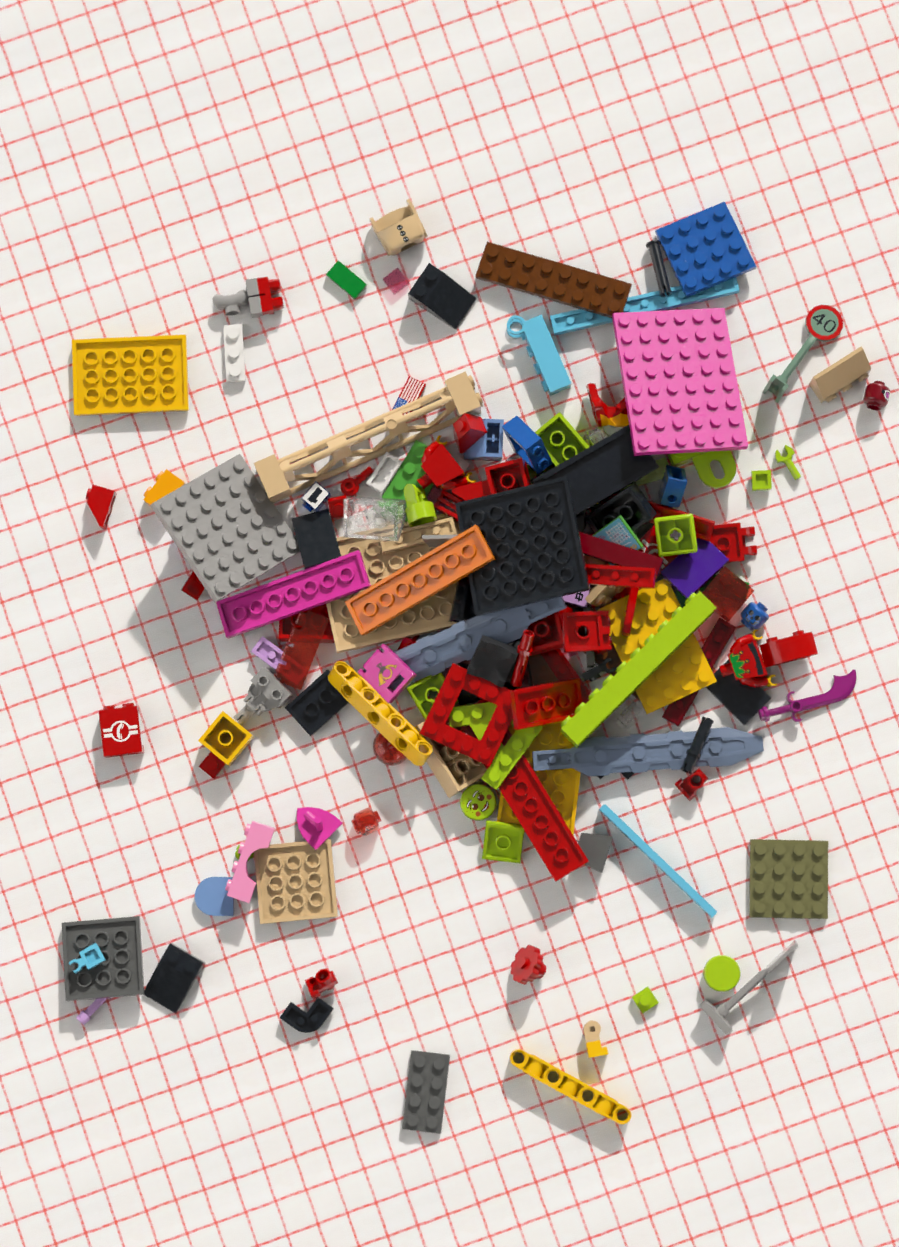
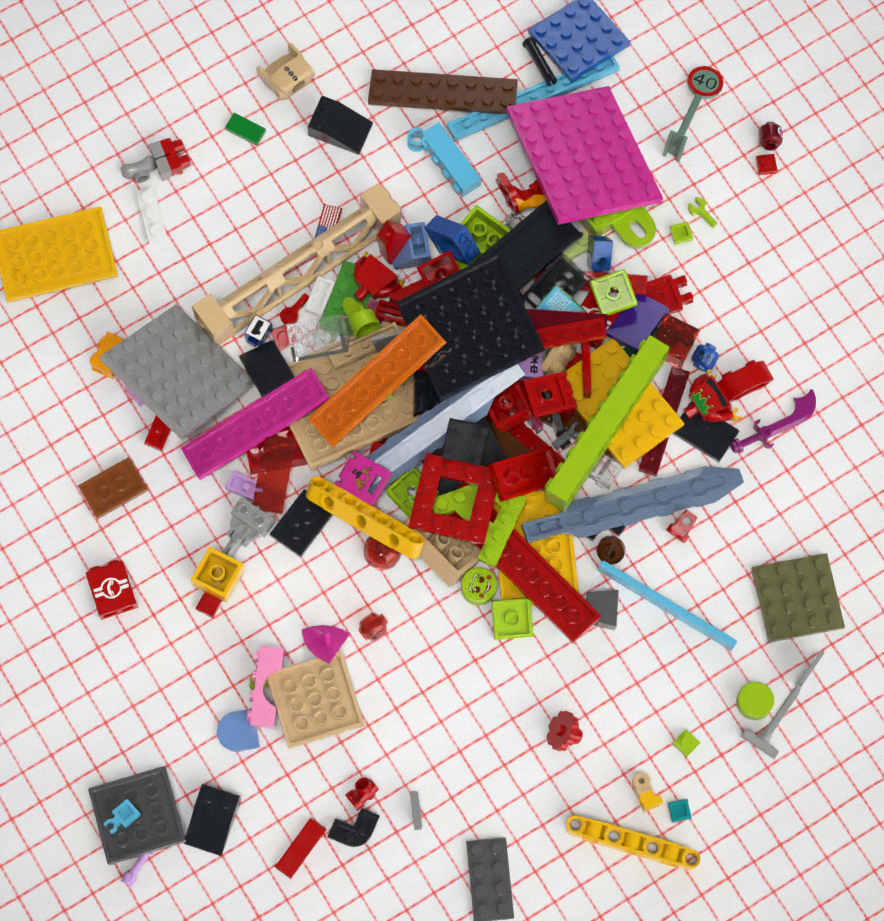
camera: 20 degrees left, 10 degrees down
red slope [86,484,117,530] -> none
clear pink tile [383,267,409,295] -> none
red pin [510,630,535,687] -> none
black pin [681,717,714,774] -> none
tan slope [809,346,871,403] -> none
none -> dark orange plate [78,457,148,520]
none -> red tile [275,818,326,879]
none -> light grey tile [410,791,422,830]
none -> reddish brown plate [596,536,626,564]
none -> teal tile [668,799,692,823]
none -> red plate [755,154,778,176]

